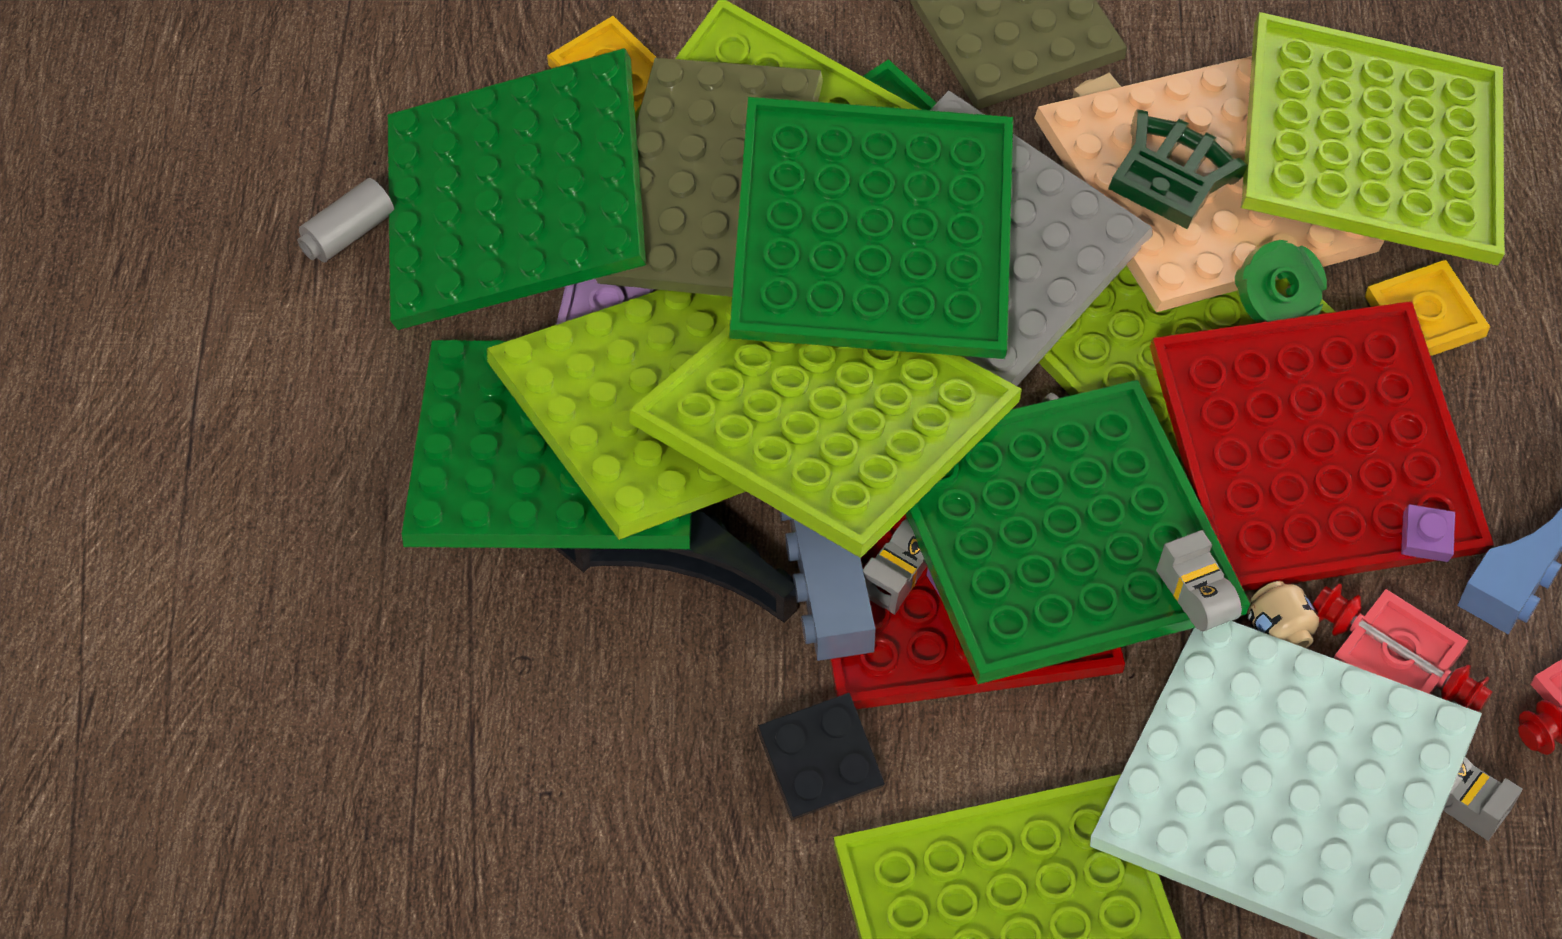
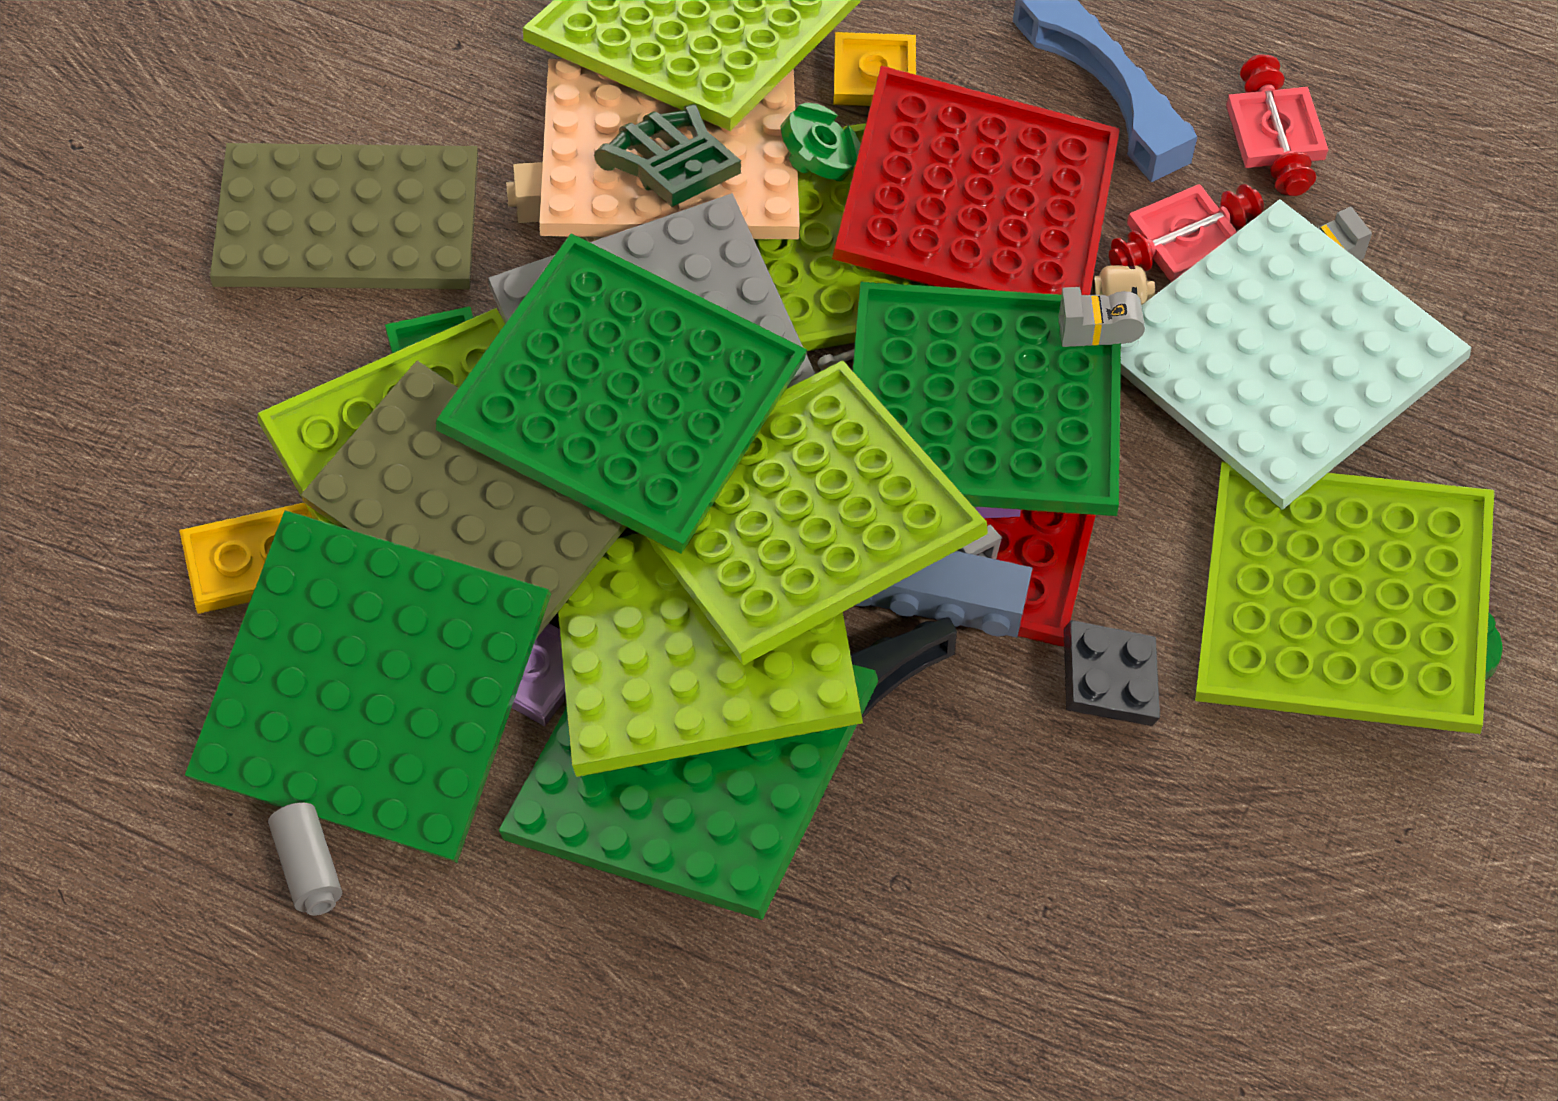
camera: 70 degrees left, 0 degrees up
medium lavender plate [1401,504,1455,562] -> none

